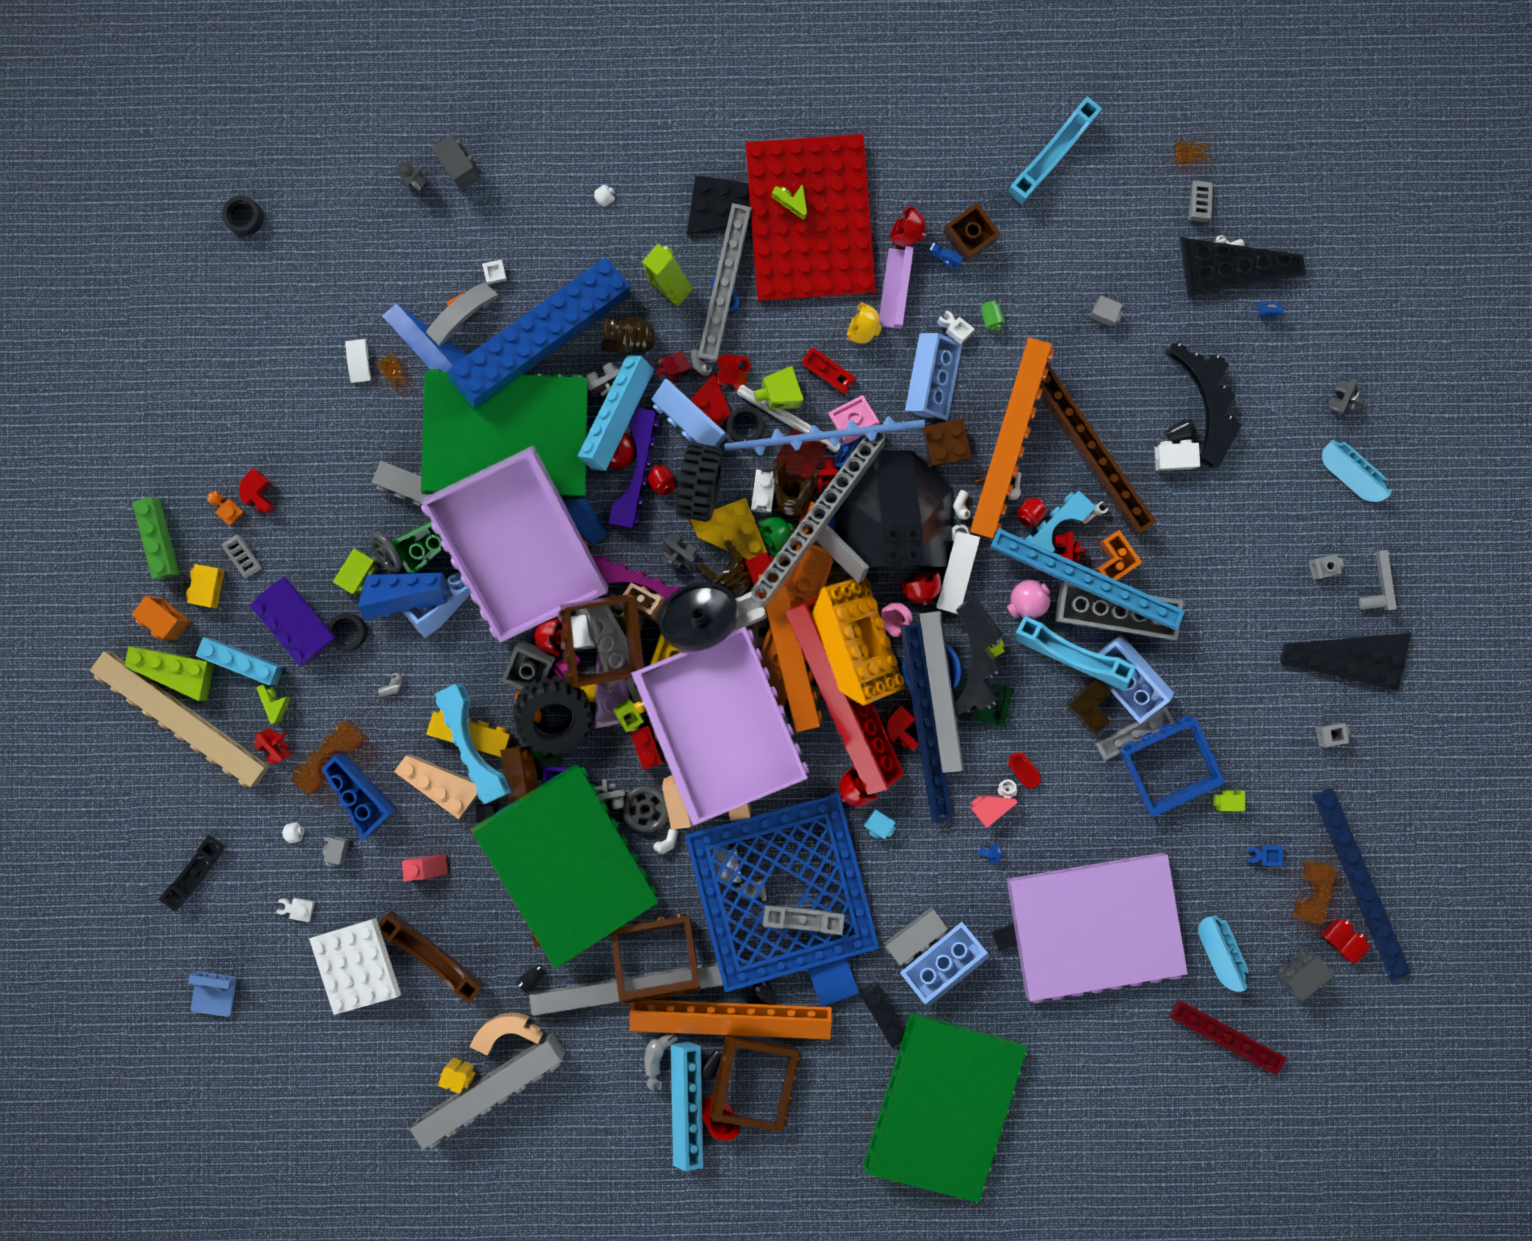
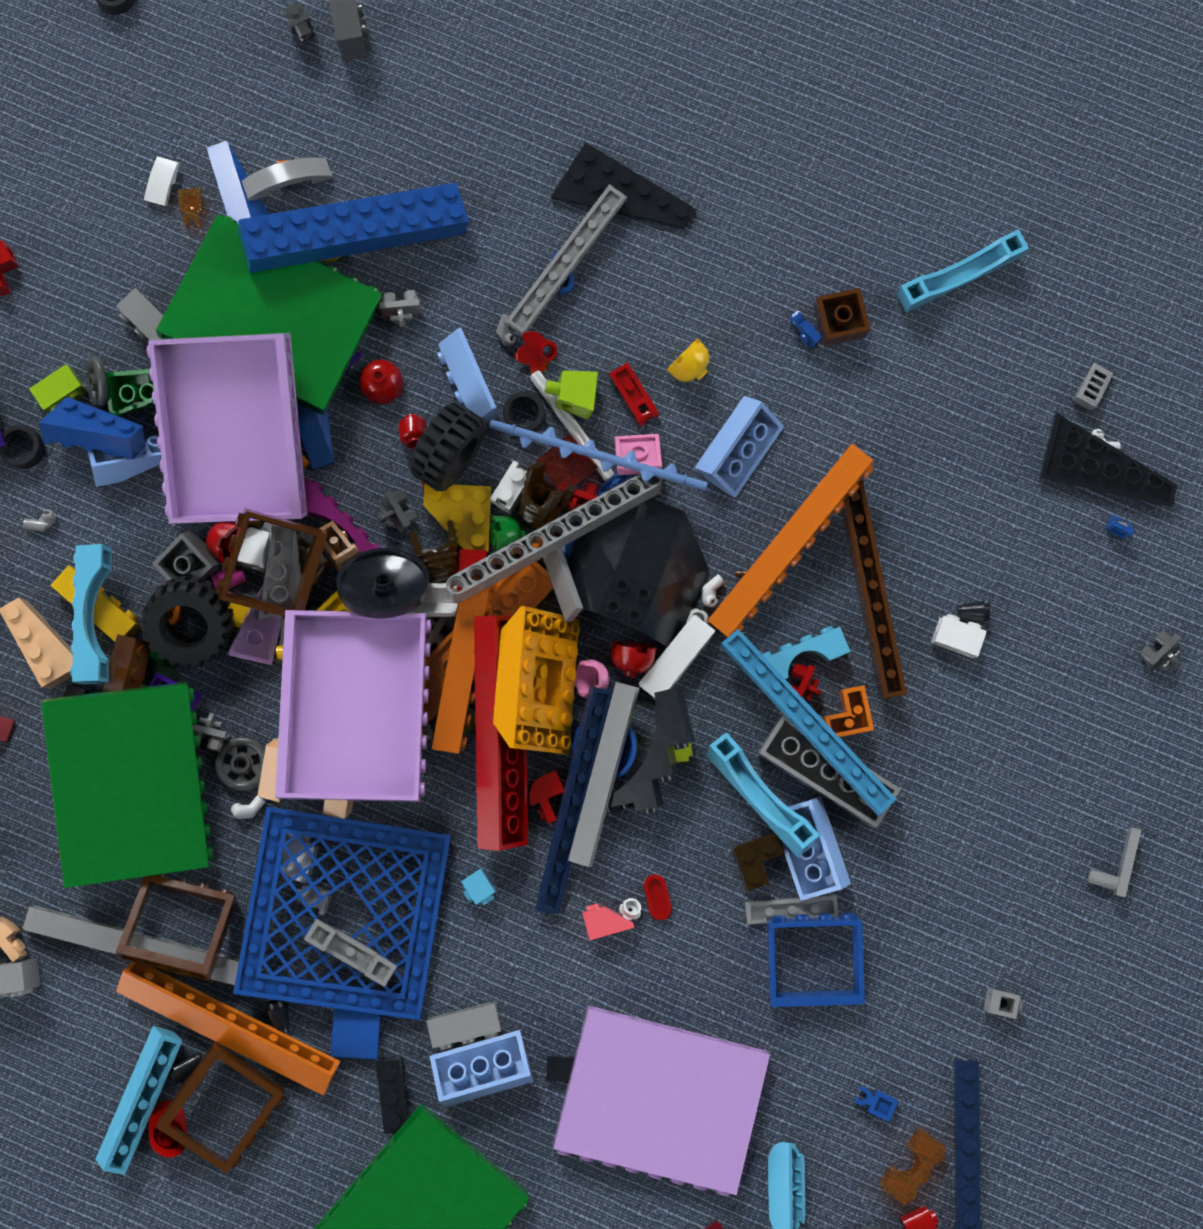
camera: 15 degrees right, 5 degrees down
white plate [482,259,507,285] -> none
black cone [516,964,546,994] -> none
medium azure brick [578,355,654,471] -> none
white piece [594,185,615,207] -> none
dark brown hair [601,315,655,355] -> none
dark purple arch [609,407,660,530] -> none
lime brick [611,698,643,732] -> none
red brick [630,725,663,770] -> none
lime wedge [642,244,693,307] -> none
light grey arm [644,1033,678,1092] -> none
dark red piece [655,350,691,386] -> none
red wing [690,374,731,427] -> none
red plate [745,134,875,302] -> none
lime slope [771,185,807,220] -> none
red cylinder [839,767,878,807] -> none
lavender panel [879,246,914,329] -> none
red cylinder [889,206,926,247] -> none
reddish brown brick [922,419,971,468] -> none
white plate [937,311,974,345] -> none
dark green plate [971,683,1015,727] -> none
blue plate [978,844,1002,864] -> none
bright green brick [981,300,1005,332] -> none
bright pink brick [1007,580,1051,619] -> none
white hand [1008,472,1022,500] -> none
red head [1017,498,1047,528] -> none
white hand [1082,502,1108,524] -> none
light grey brick [1089,295,1123,326] -> none
black arch [1165,343,1242,469] -> none
clear orange plate [1174,141,1210,164] -> none
lime brick [1213,790,1245,811] -> none
black wing [1280,633,1412,691] -> none
light grey brick [1309,554,1344,580] -> none
medium azure brick [1322,440,1391,502] -> none

